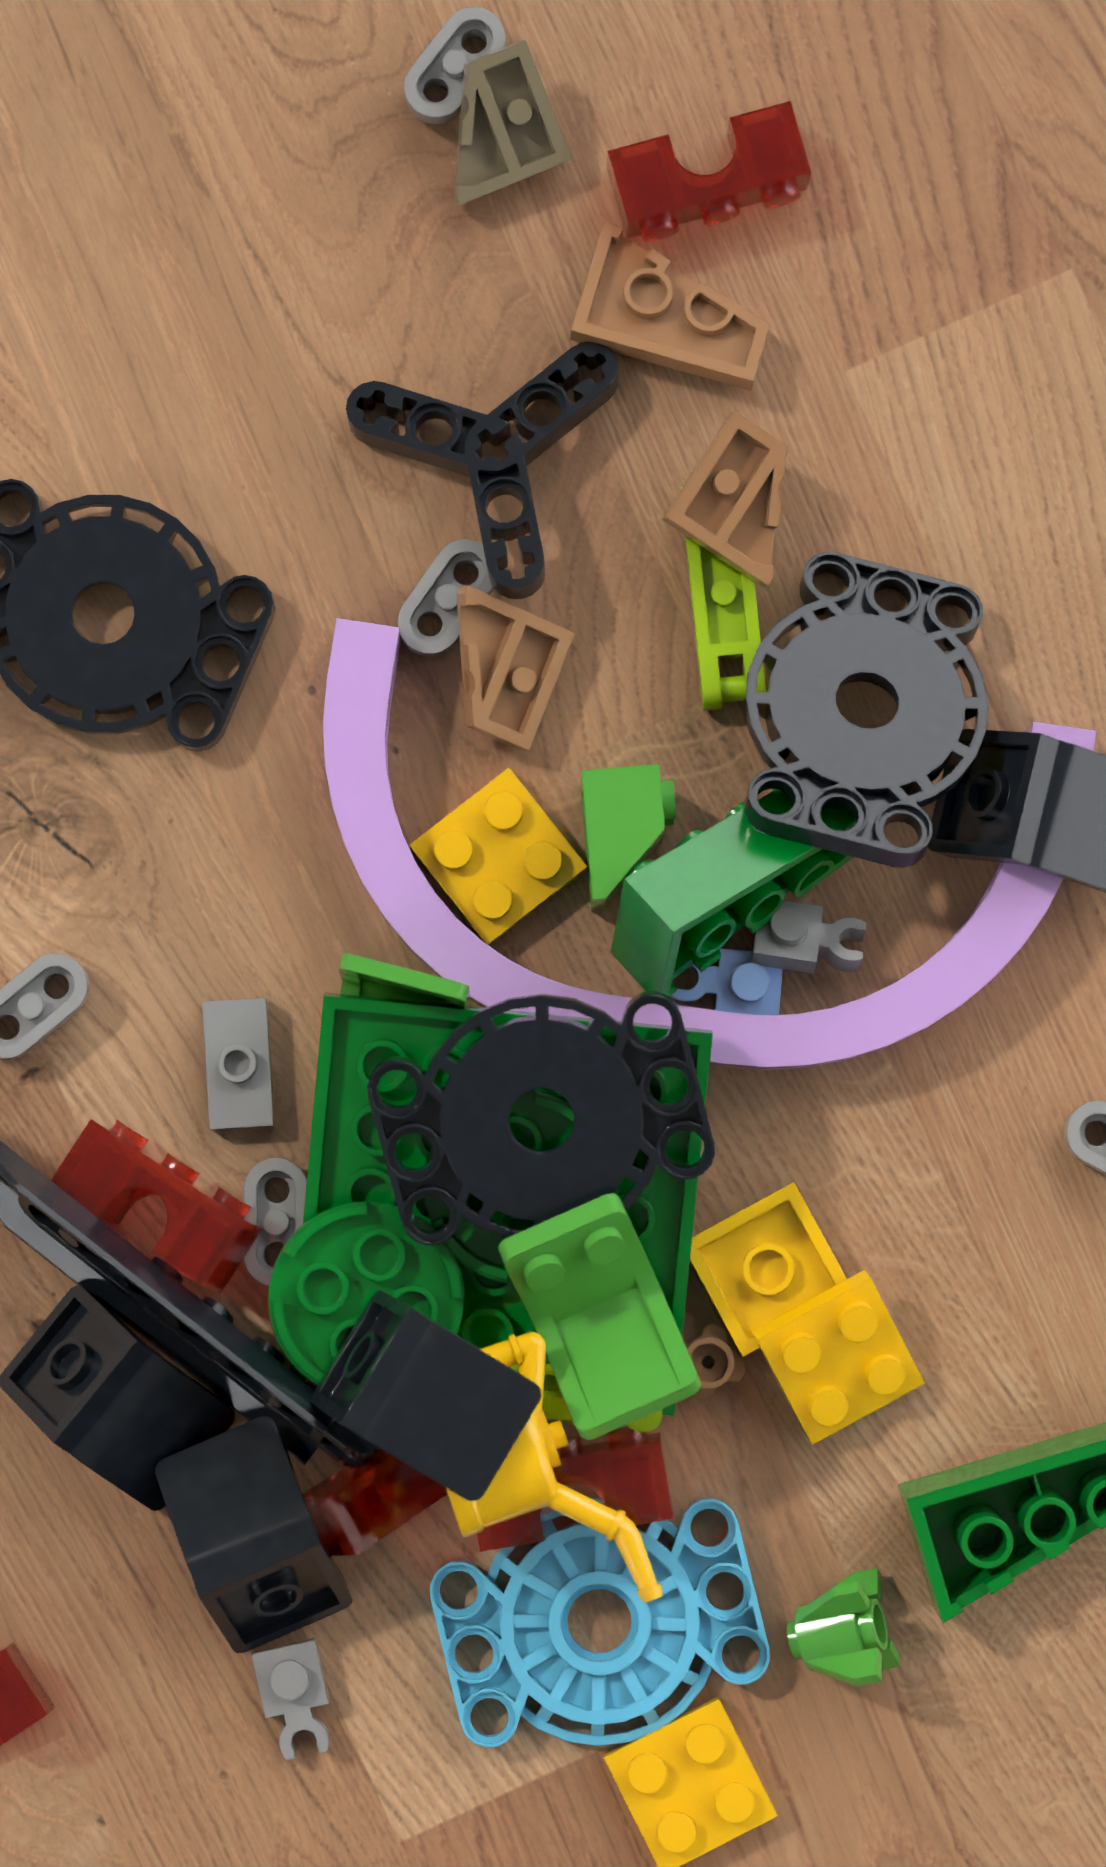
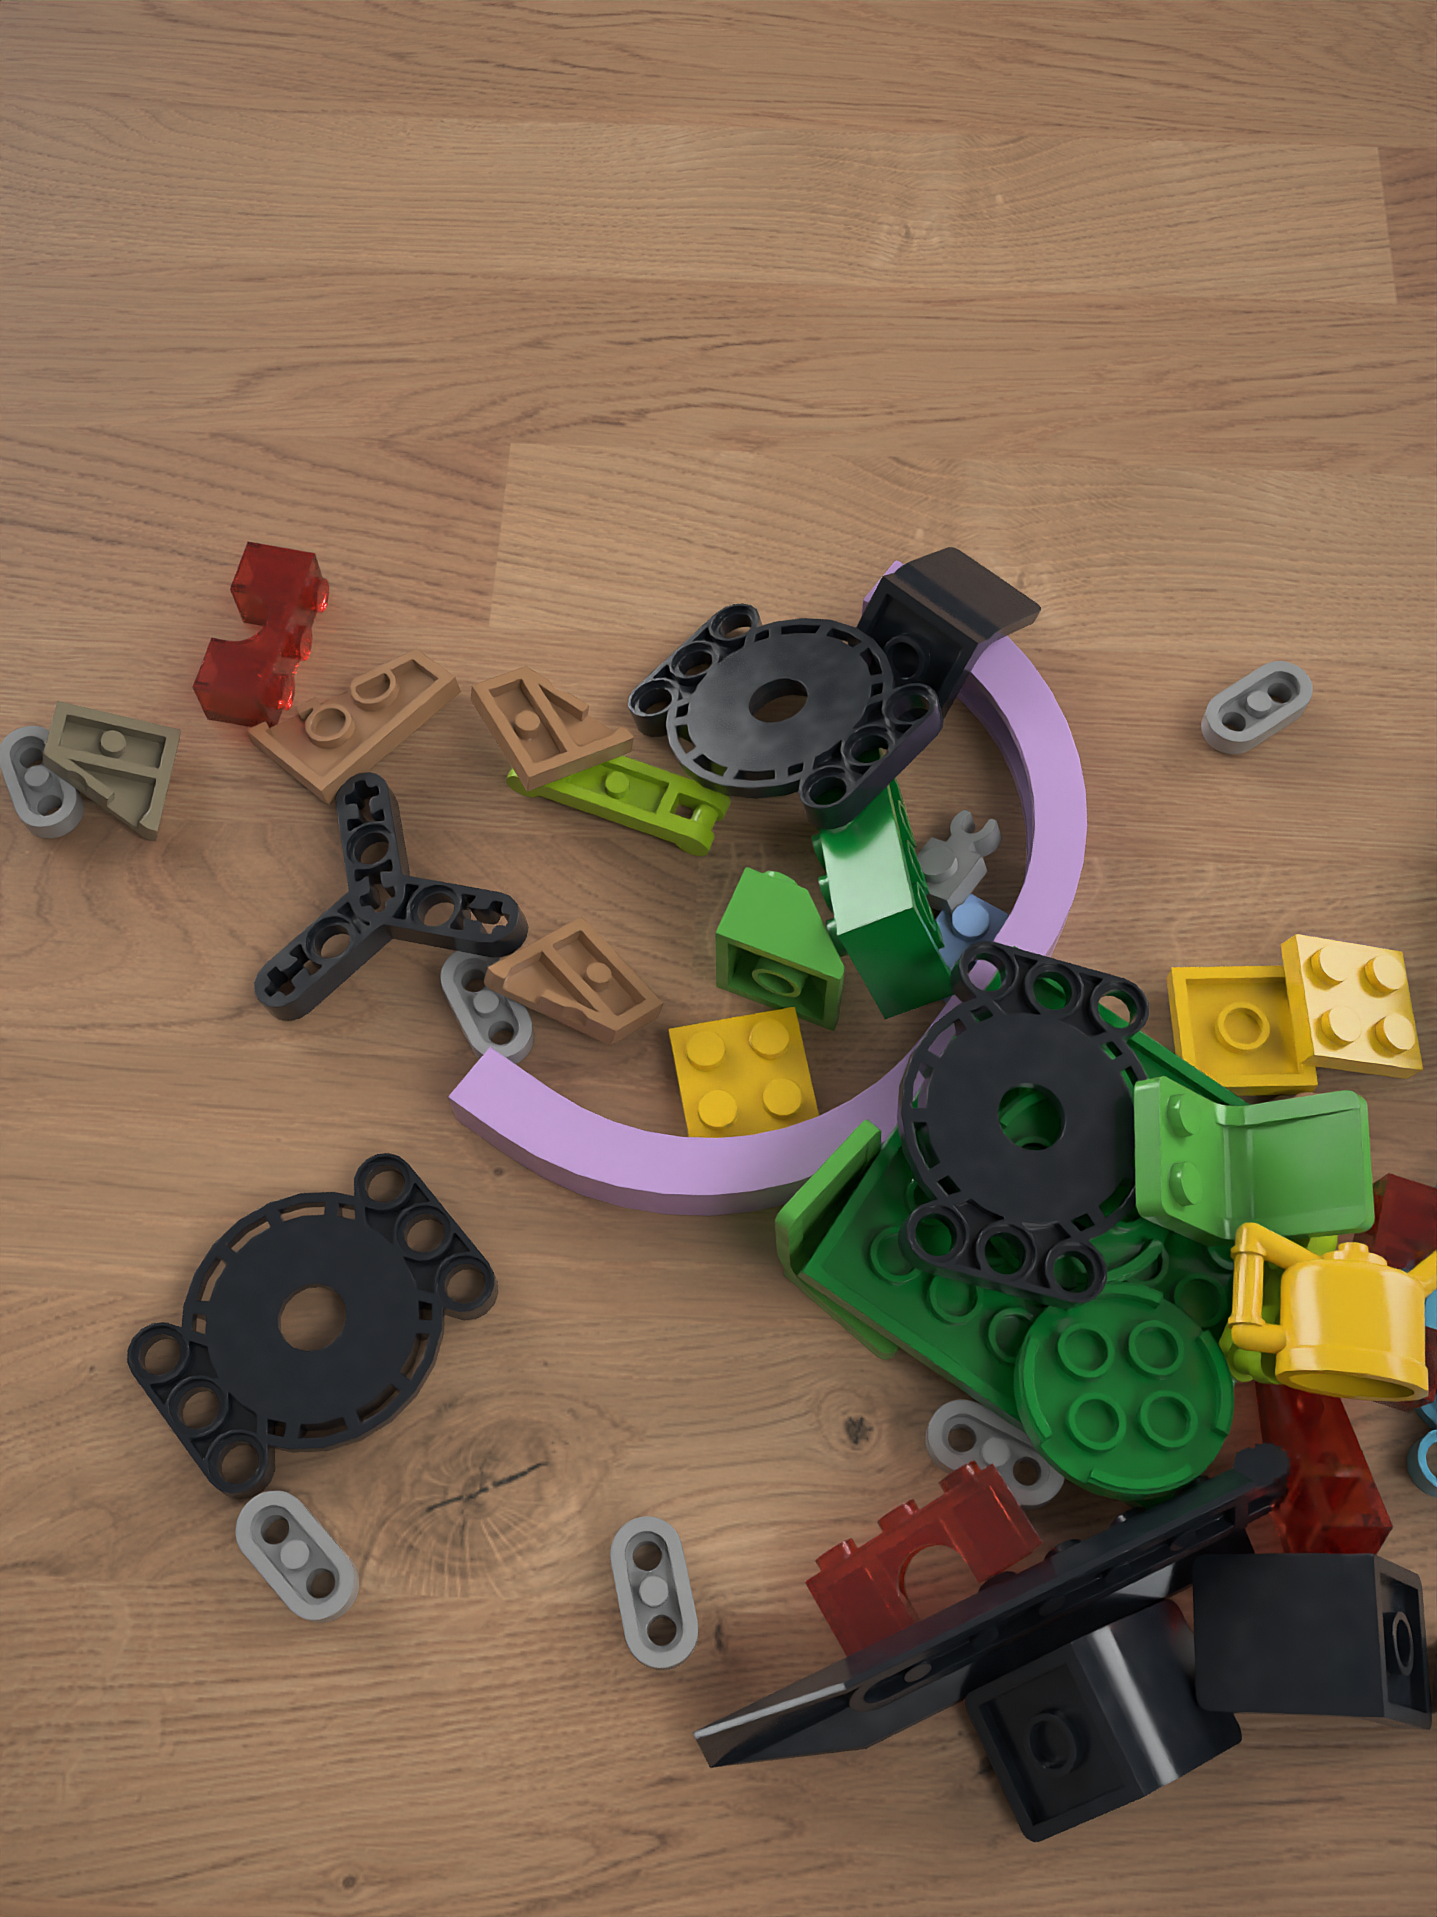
camera: 60 degrees left, 20 degrees down
light grey plate [202,998,275,1130] -> none
black piece [311,1290,541,1501] -> none

